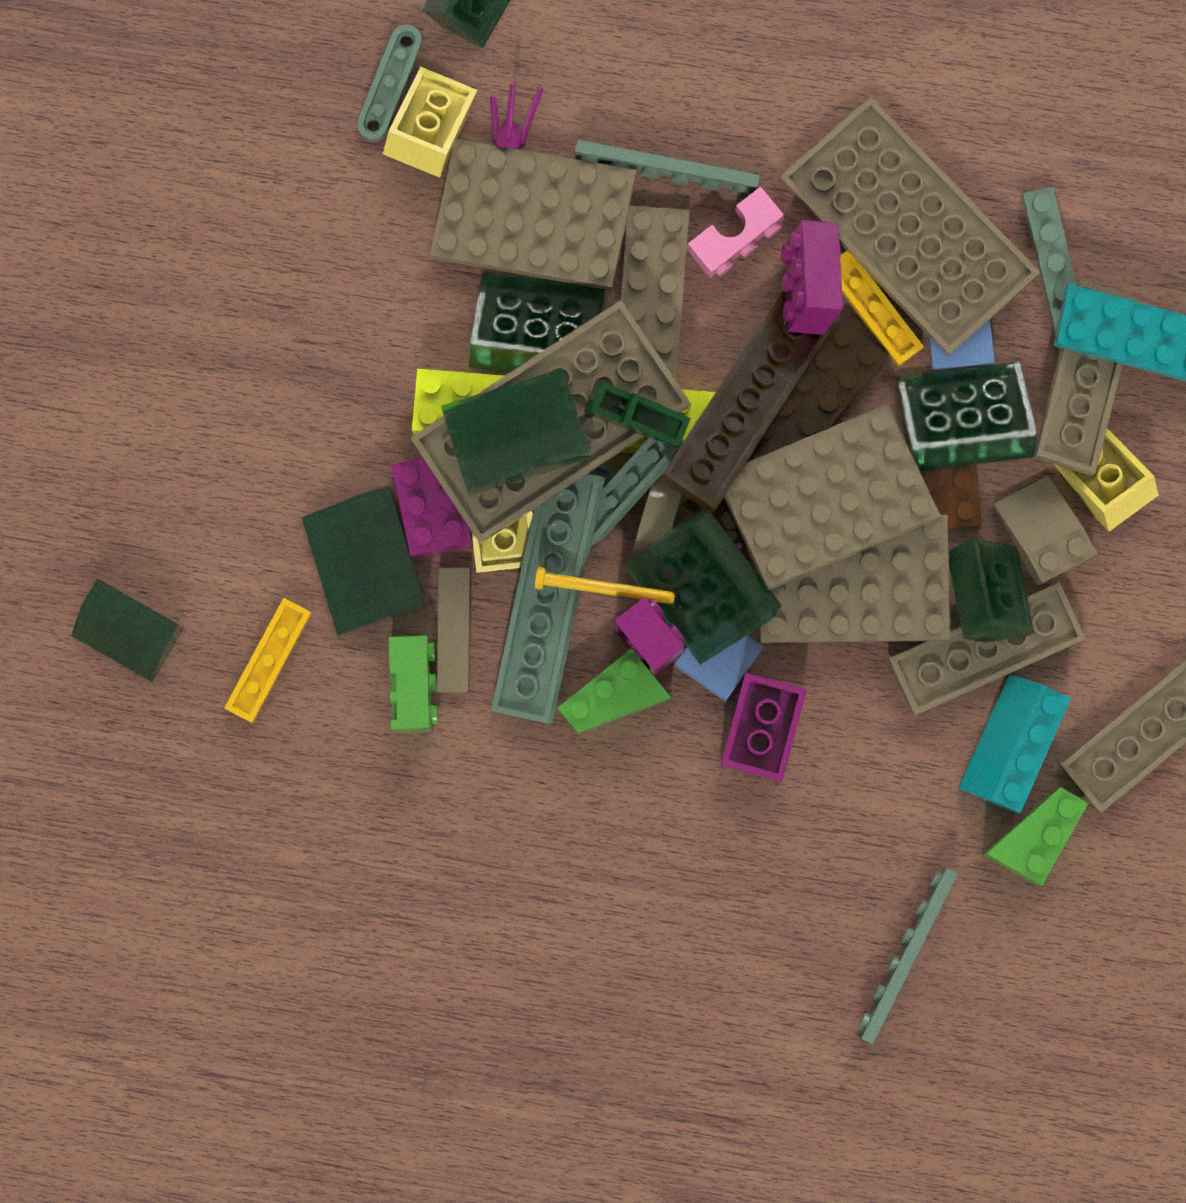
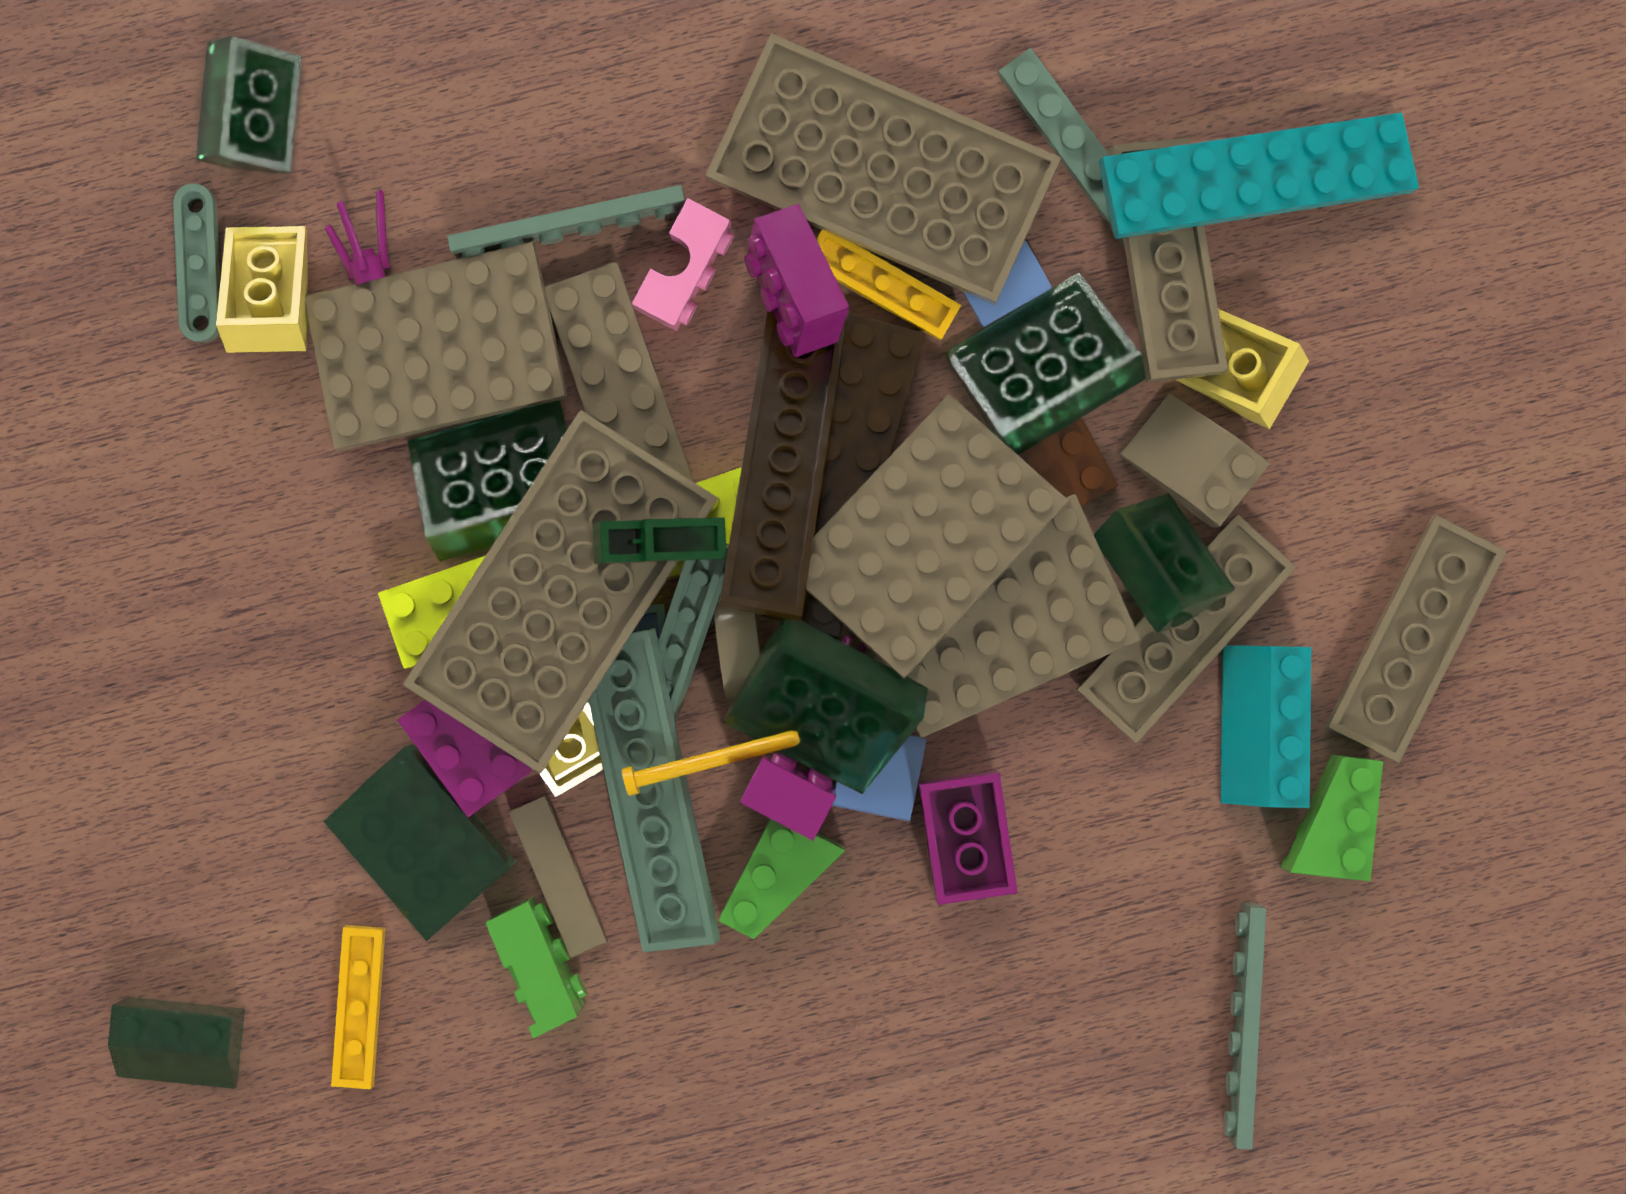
camera: 20 degrees left, 5 degrees up
clear green slope [441,368,590,496] -> none

